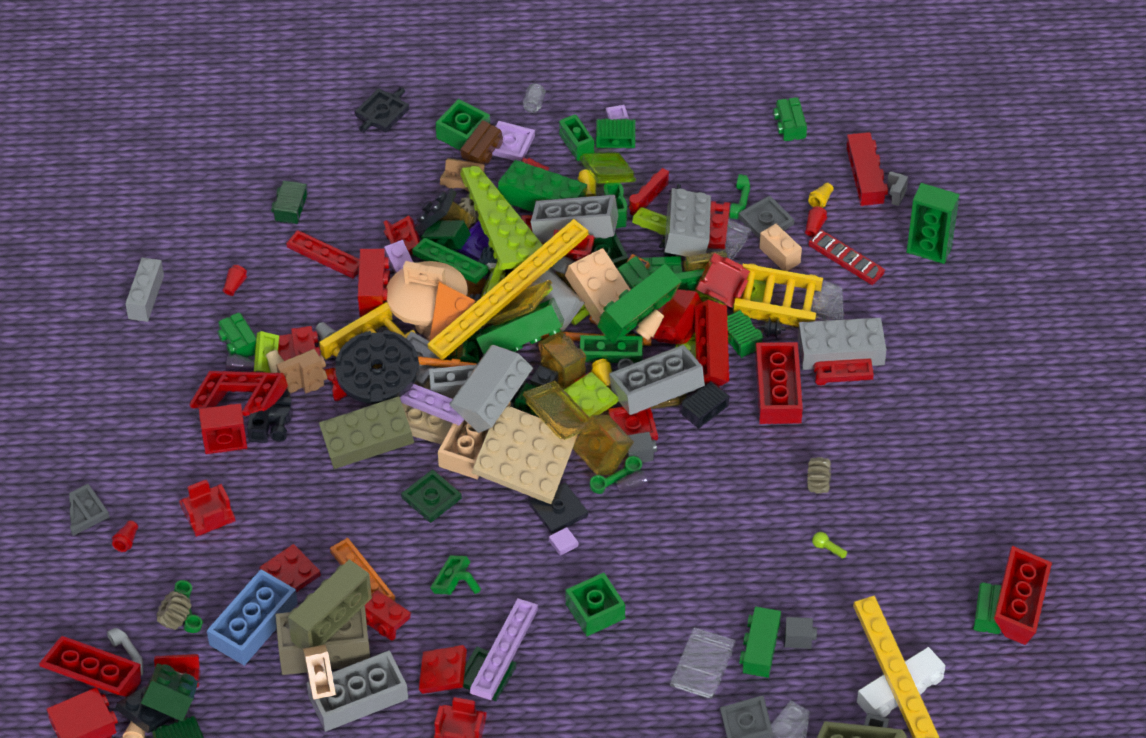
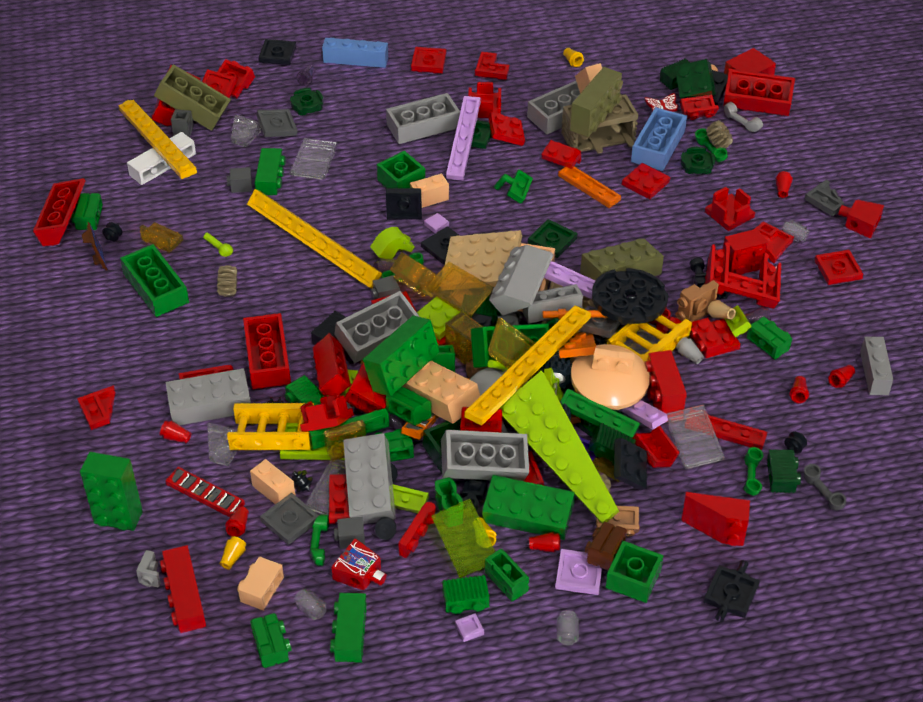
camera: 170 degrees right, 5 degrees down
none -> red wing [77,385,116,430]
none -> reddish brown piece [81,222,108,271]
none -> black wheel [102,222,123,242]
none -> green brick [120,244,189,317]
none -> clear yellow bracket [139,222,183,253]
none -> red cone [160,420,192,443]
none -> light nougat brick [237,557,284,611]
none -> yellow plate [247,189,382,288]
none -> black wheel [292,470,313,492]
none -> clear brick [294,589,327,620]
none -> green brick [330,593,367,662]
none -> red torso [331,539,387,590]
none -> dark grey brick [334,517,365,549]
none -> lime brick [370,227,415,260]
none -> light grey brick [386,93,460,144]
none -> black plate [386,188,422,220]
none -> light nougat brick [410,174,449,208]
none -> red animal [644,93,678,112]
none -> clear piece [667,404,725,469]
none -> dark green plate [681,146,715,174]
none -> red slope [681,492,750,546]
none -> green bar [743,447,764,496]
none -> red plate [755,221,794,264]
none -> clear brick [782,219,810,243]
none -> black wheel [784,431,807,453]
none -> dark grey bar [804,464,846,510]
none -> red plate [814,250,864,285]
none -> red cone [828,365,855,388]
none -> red torso [838,200,884,239]

